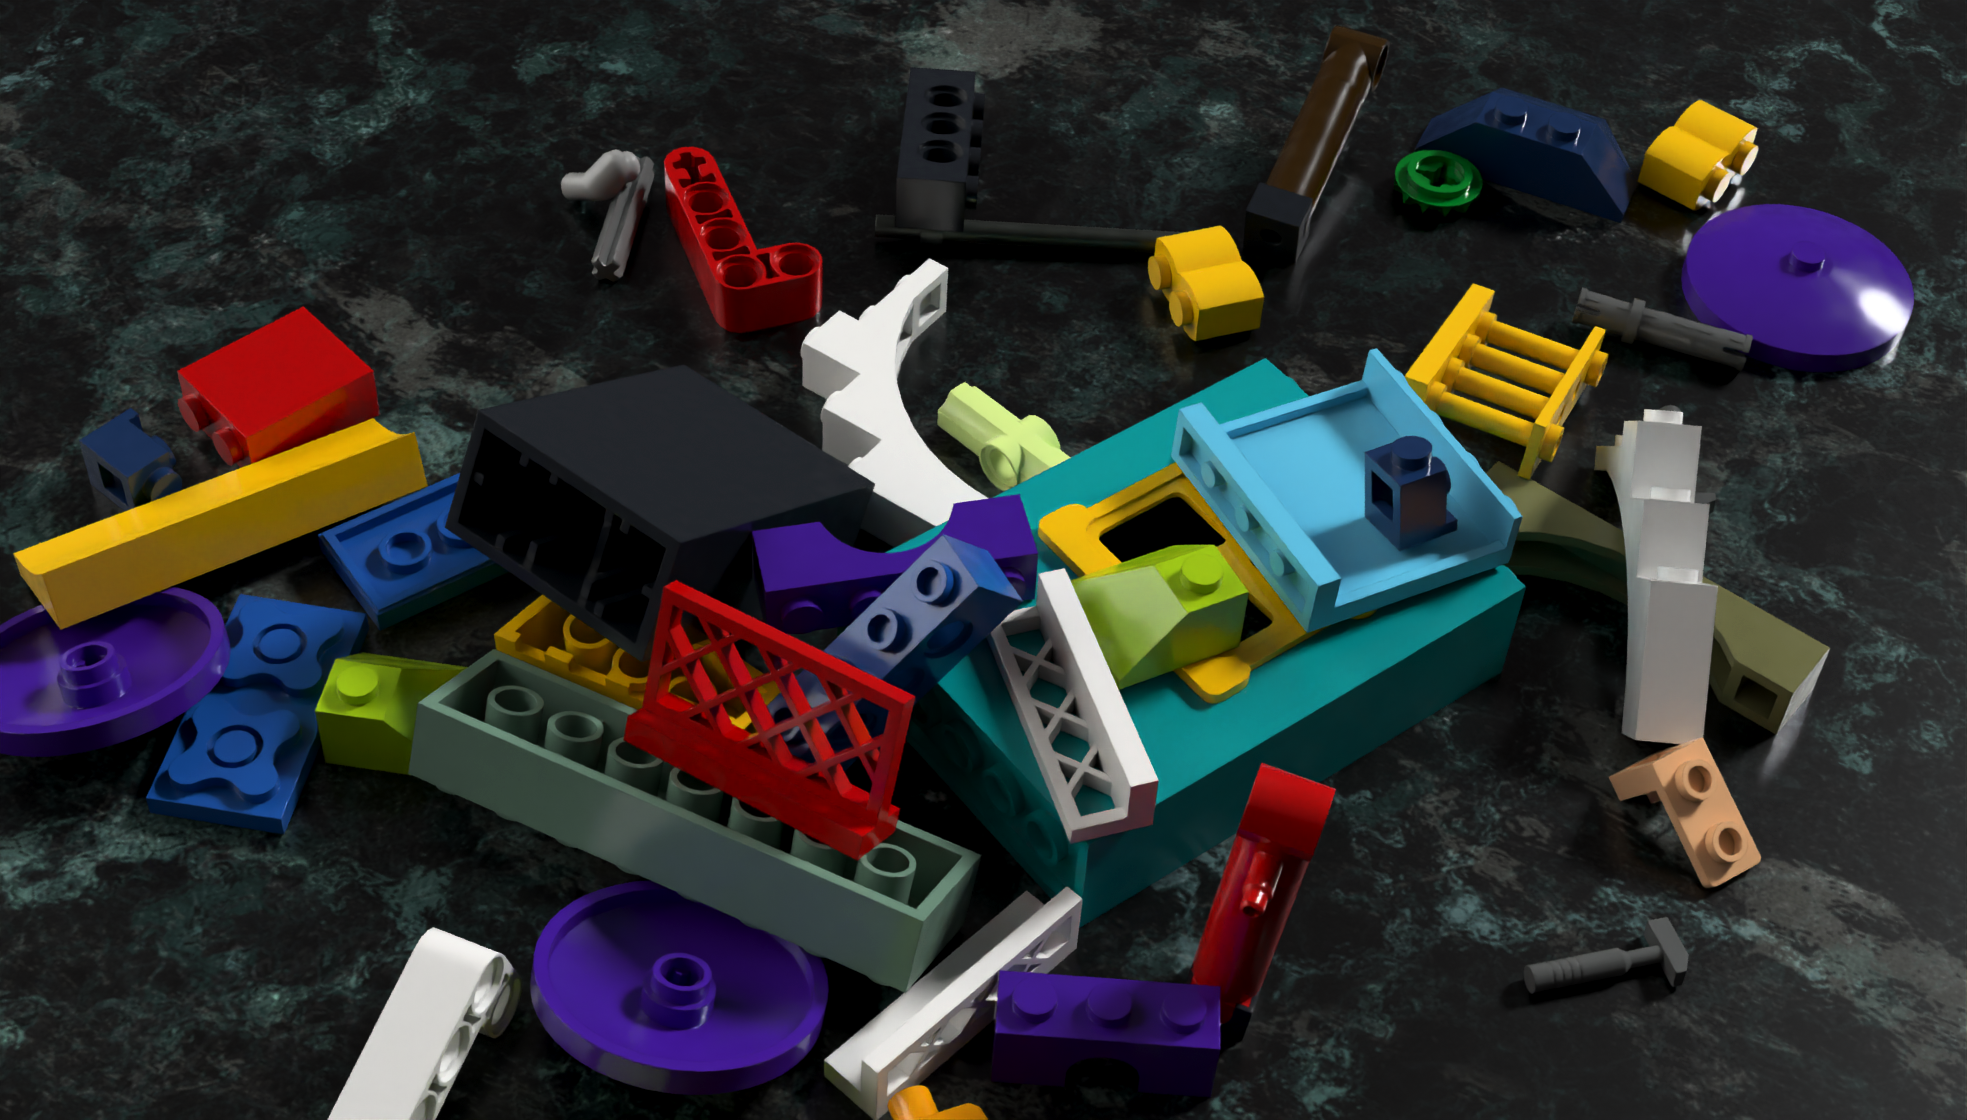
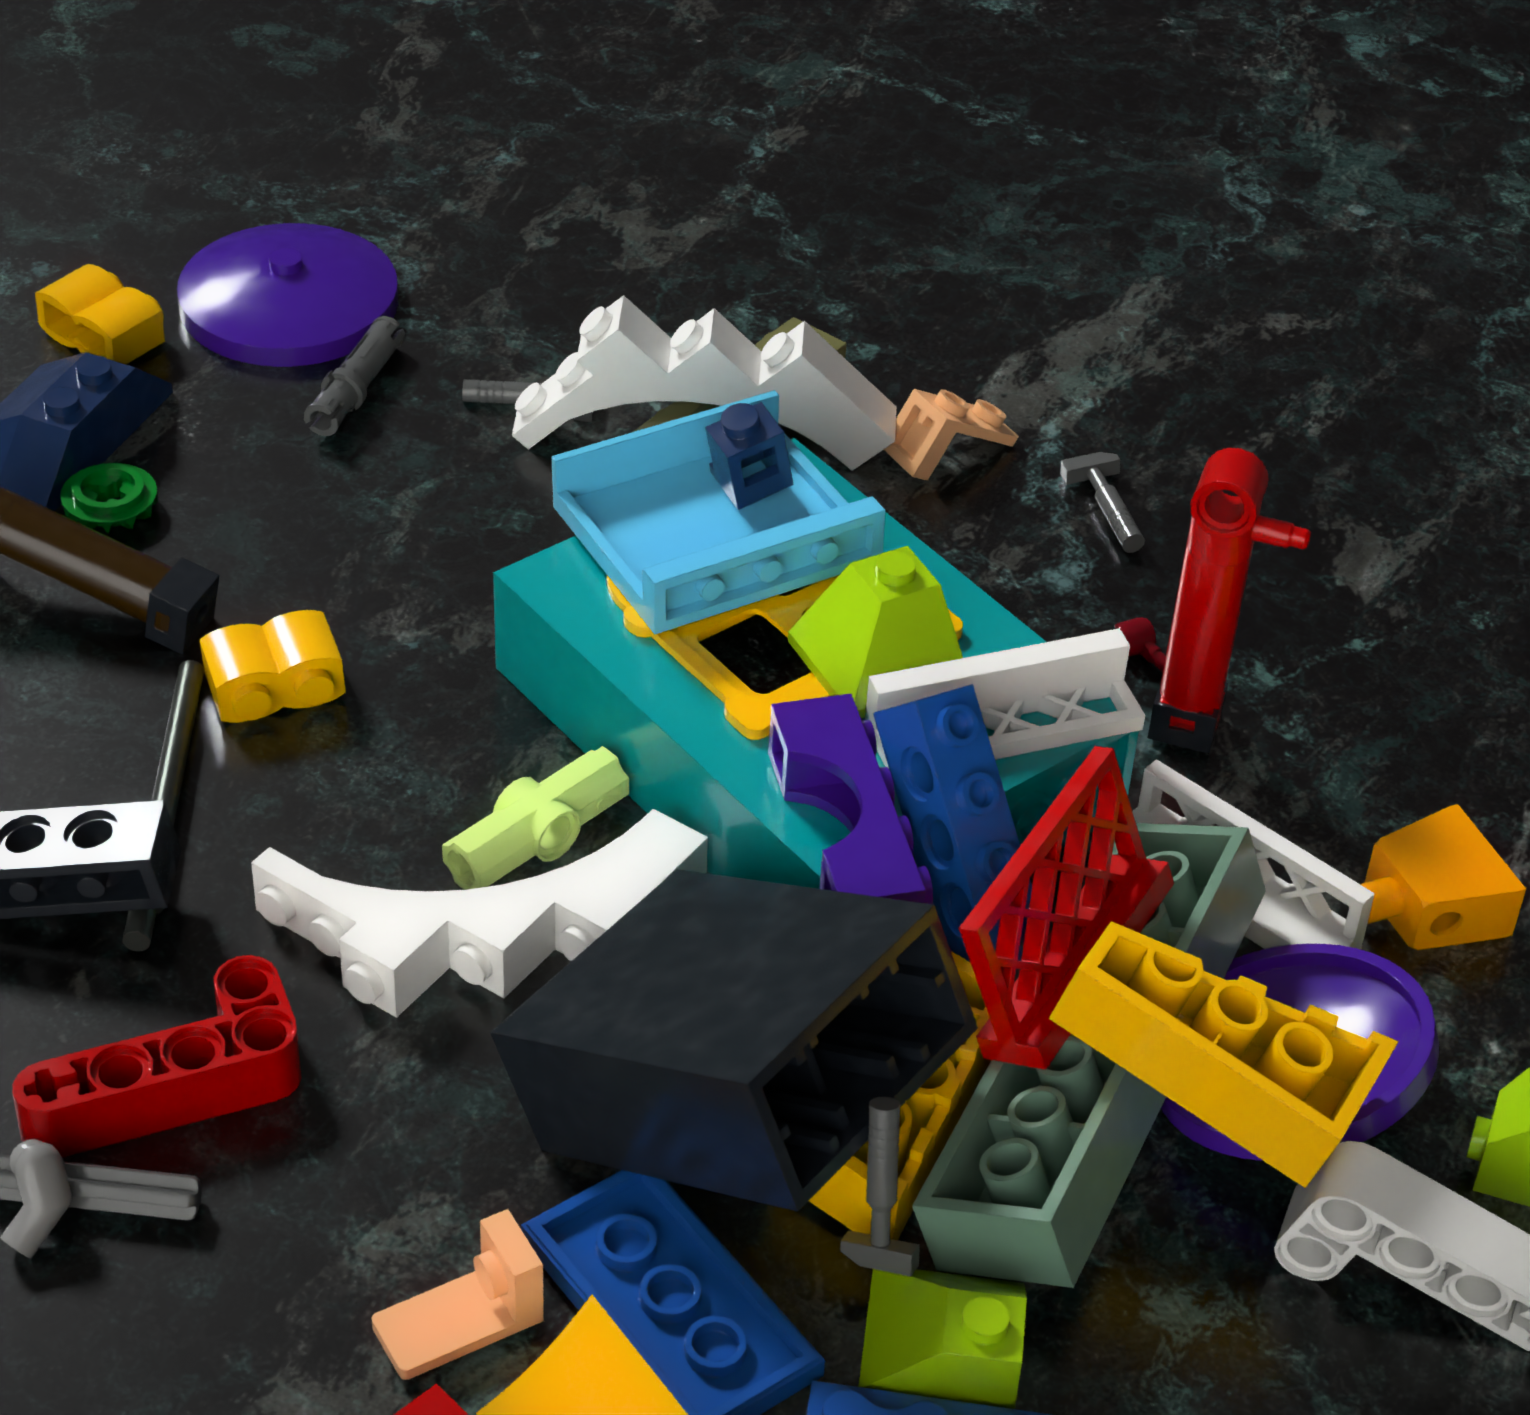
camera: 90 degrees left, 5 degrees down
dark purple arch [991,970,1220,1097] -> none
yellow fence [1404,283,1609,480] -> none
none -> light nougat bracket [372,1209,544,1380]
none -> dark grey piece [840,1097,920,1277]
none -> yellow wedge [1048,921,1399,1188]
none -> dark red hand [1114,617,1166,673]

